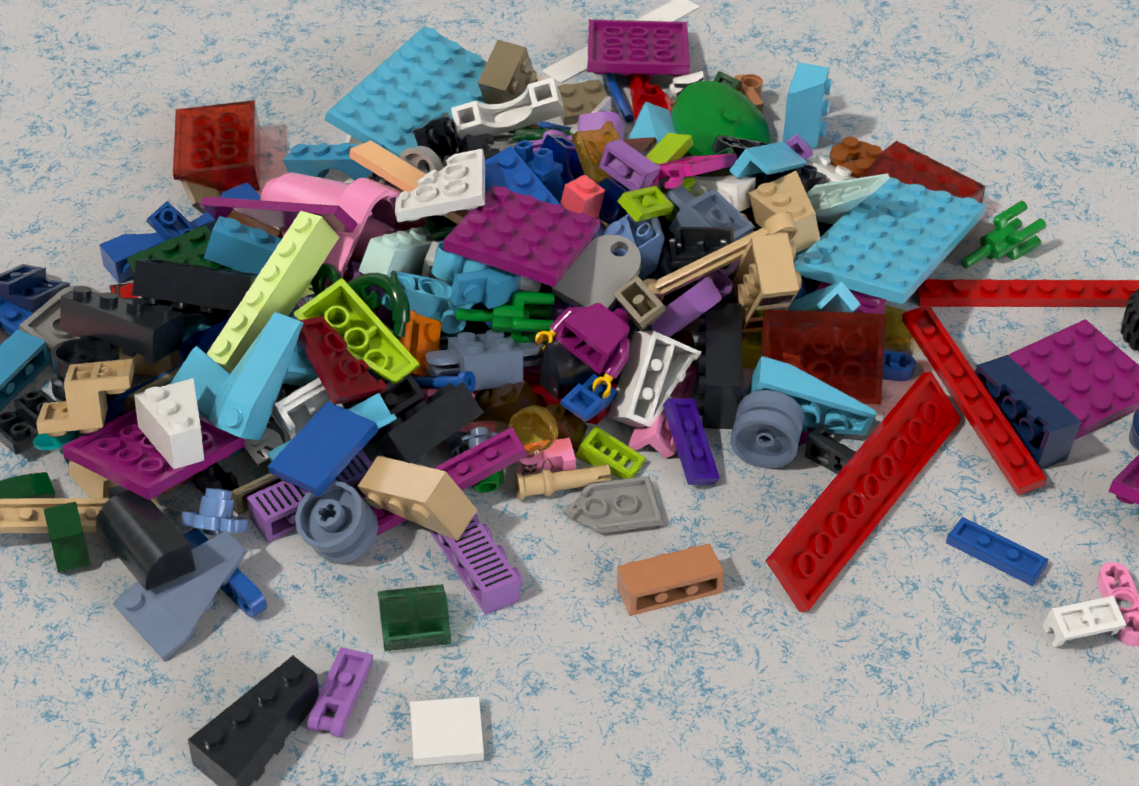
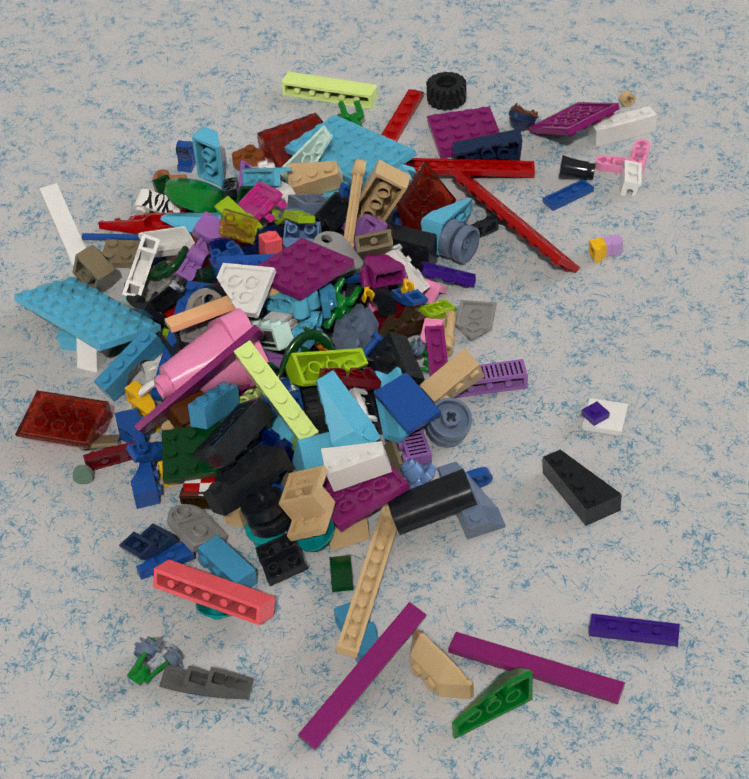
camera: 65 degrees left, 0 degrees up
dark green slope [43,501,91,572] -> none
medium lavender plate [307,647,374,738] -> none
clear green plate [377,584,451,652] -> none
clear yellow hair [508,405,559,455] -> none
magenta plate [587,19,690,77] -> none
medium lavender slope [599,139,660,191] -> none
nougat brick [617,543,724,616] -> none
none -> sand green tile [72,465,93,484]
none -> dark red hinge [83,442,135,471]
none -> yellowish green brick [281,72,378,109]
none -> black plant [559,155,596,180]
none -> dark purple plate [582,401,610,426]
none -> leg [589,235,623,263]

